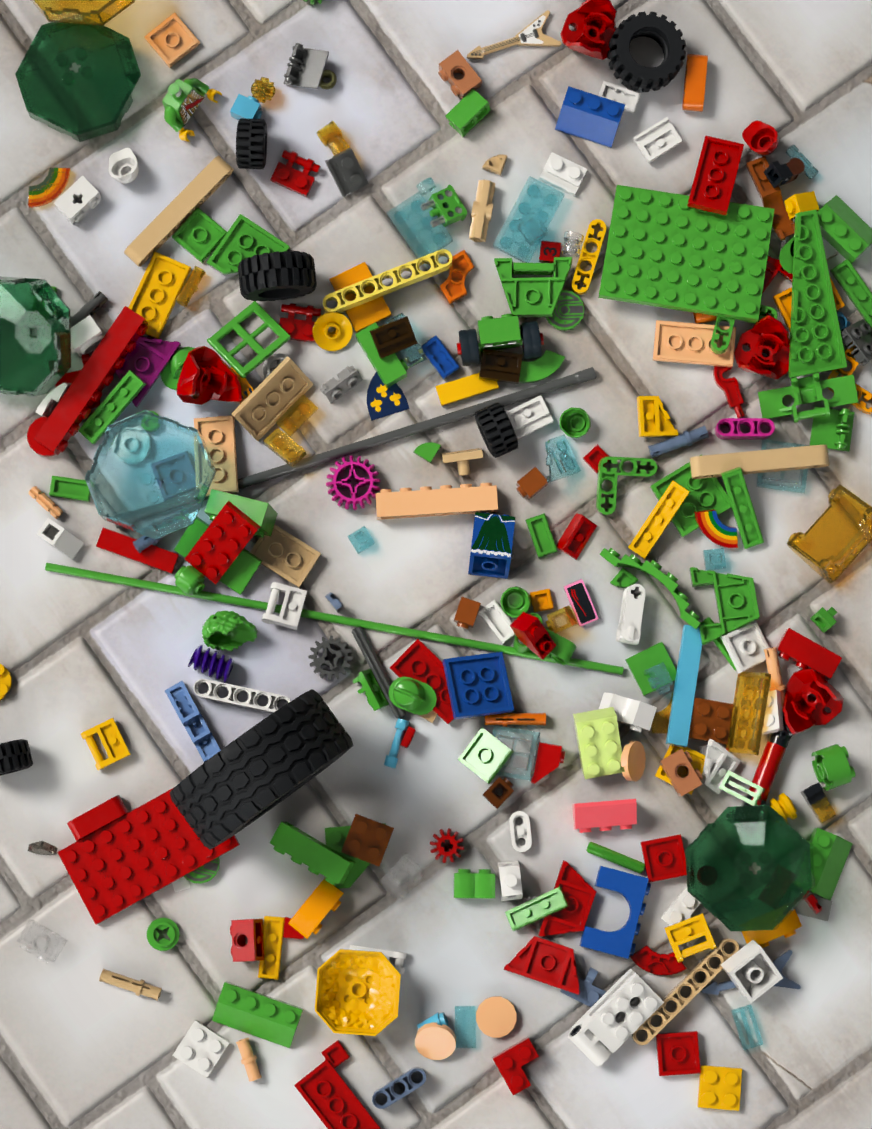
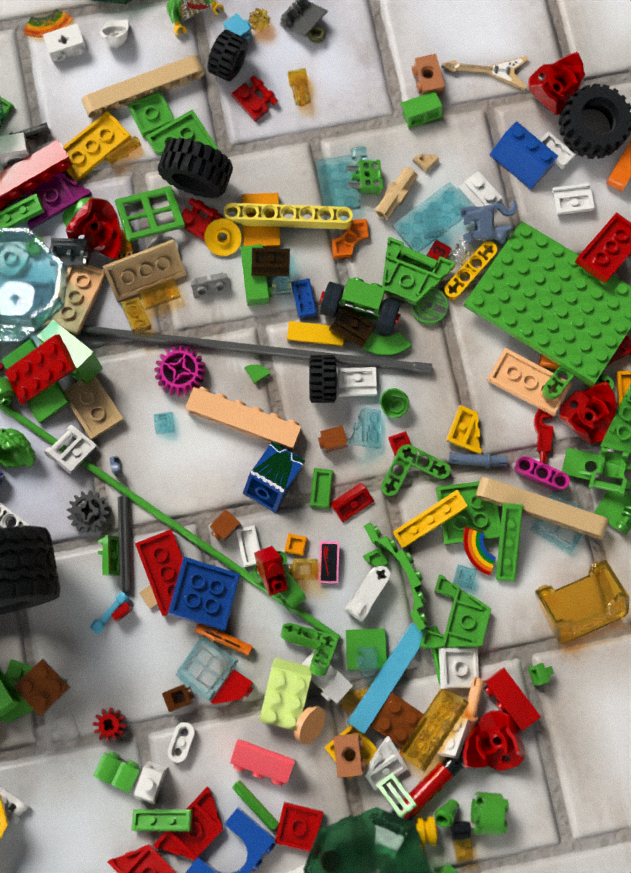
camera: 25 degrees right, 5 degrees down
dark grey plate [325,148,369,197] -> none
dark blue sticker [367,372,410,421] -> none
bright green piece [389,676,437,715] -> none
tan tile [441,448,483,475] -> none
tile [457,727,514,784] -> none
bright green hair [500,586,531,618] -> none
none -> dark grey hinge [48,238,92,267]
none -> bright green beam [281,623,338,676]
none -> bright green cone [434,799,459,828]
none -> sand blue animal [460,200,518,244]

